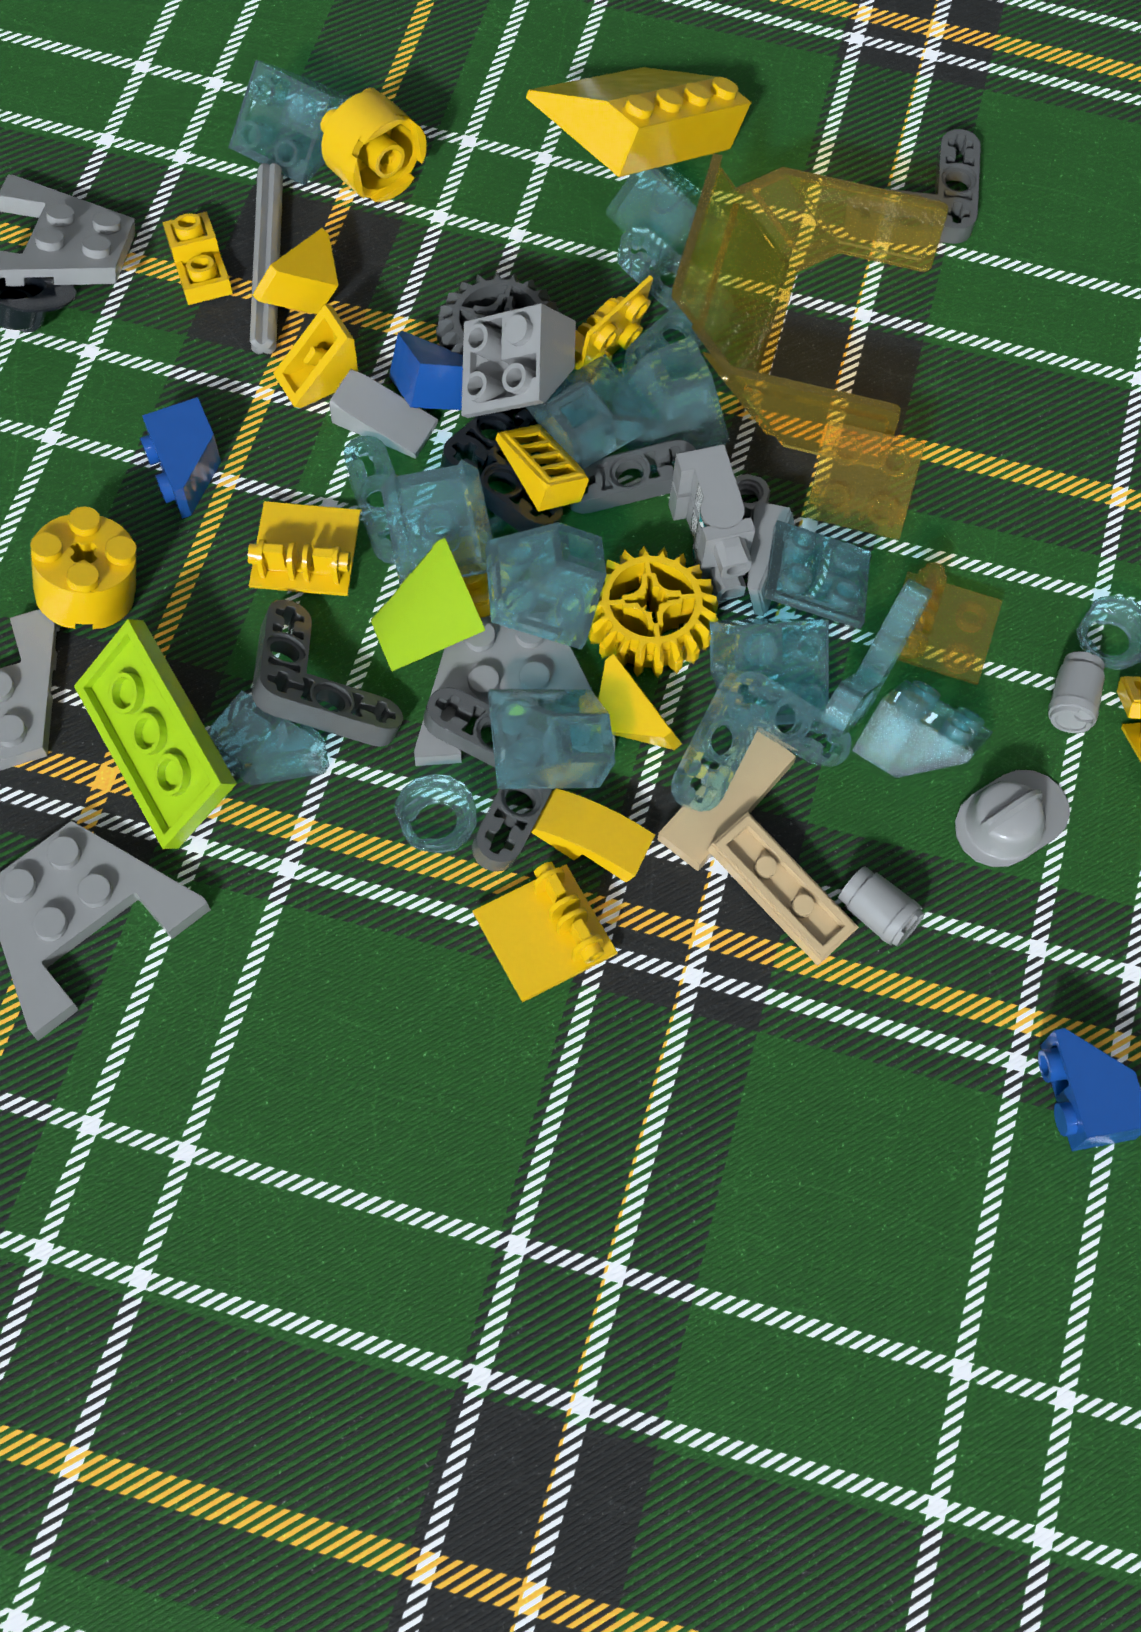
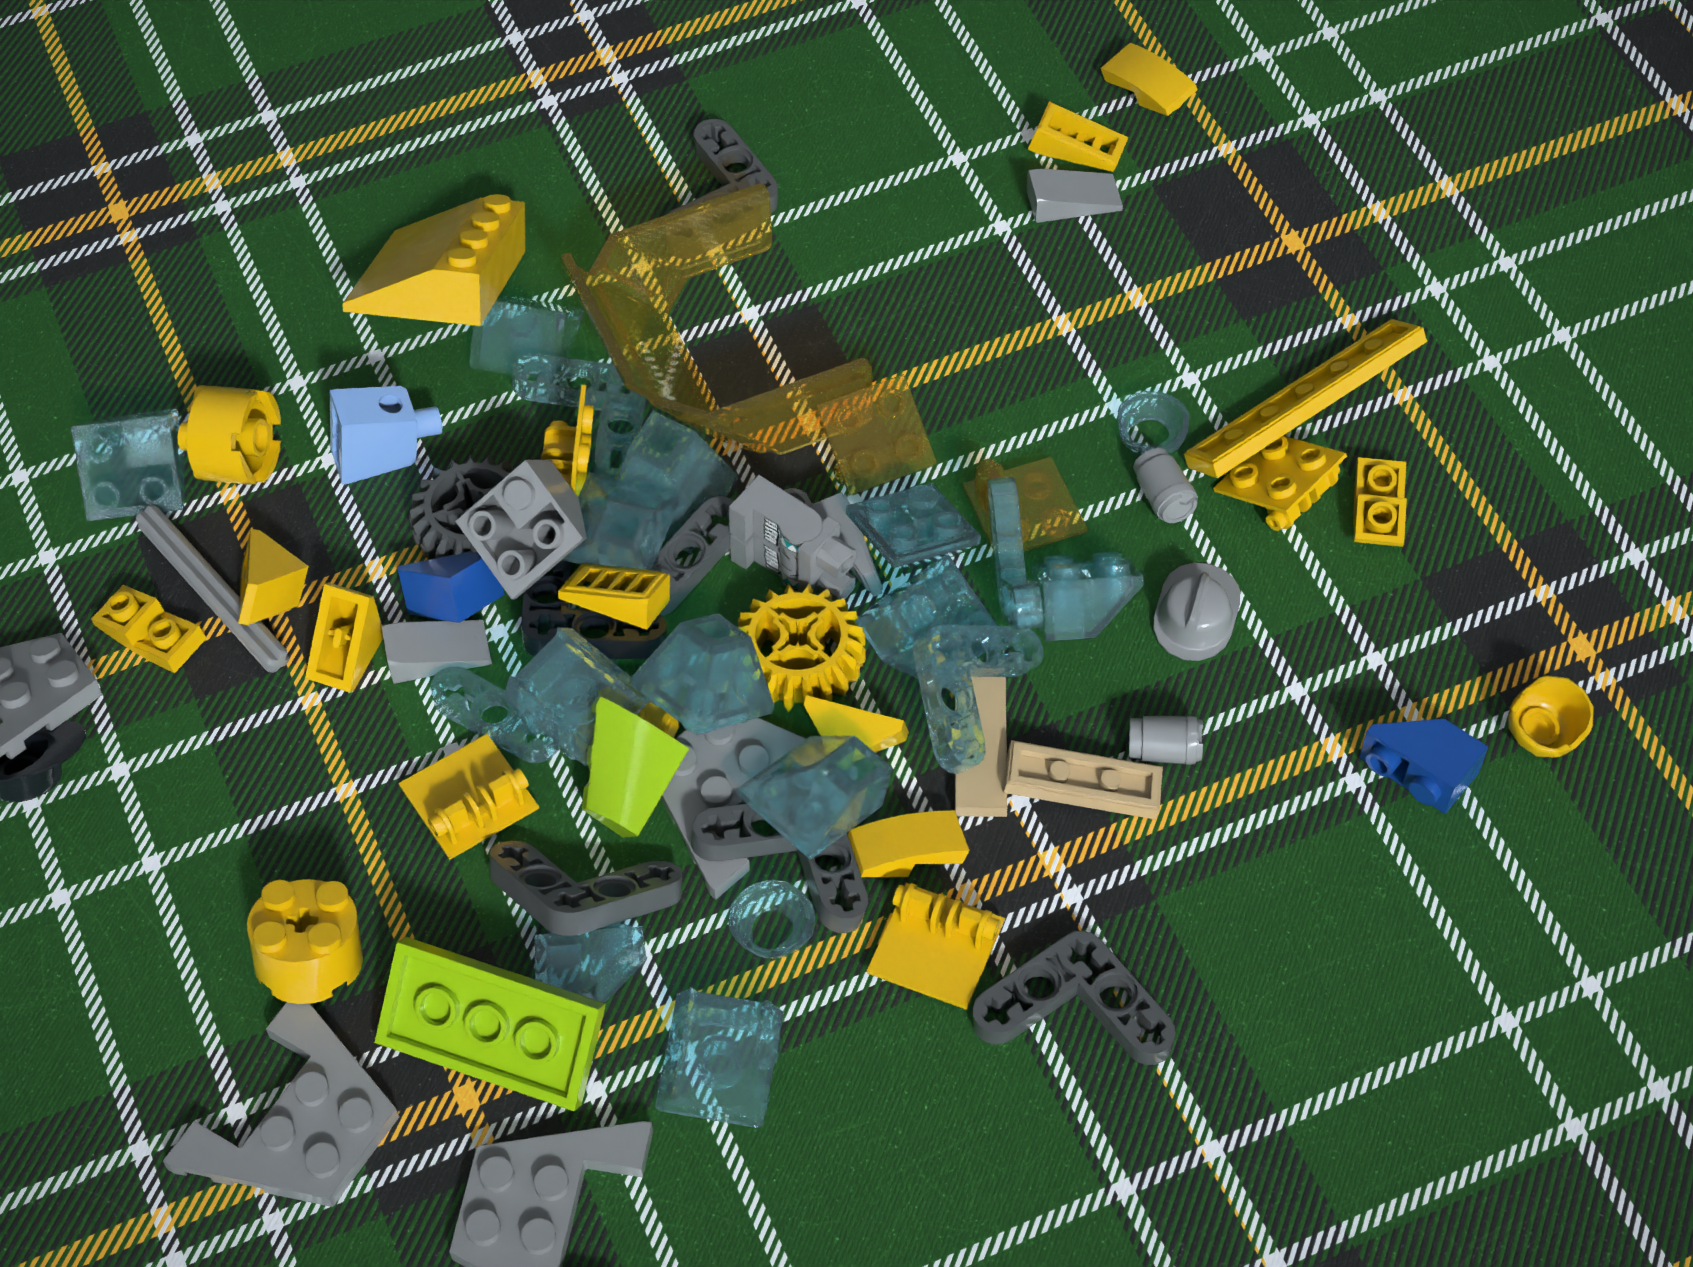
camera: 35 degrees left, 10 degrees down
blue slope [140,397,221,519] -> none
none -> light blue torso [330,386,442,485]
none -> clear light blue slope [655,987,784,1128]
none -> dark grey beam [972,931,1176,1065]

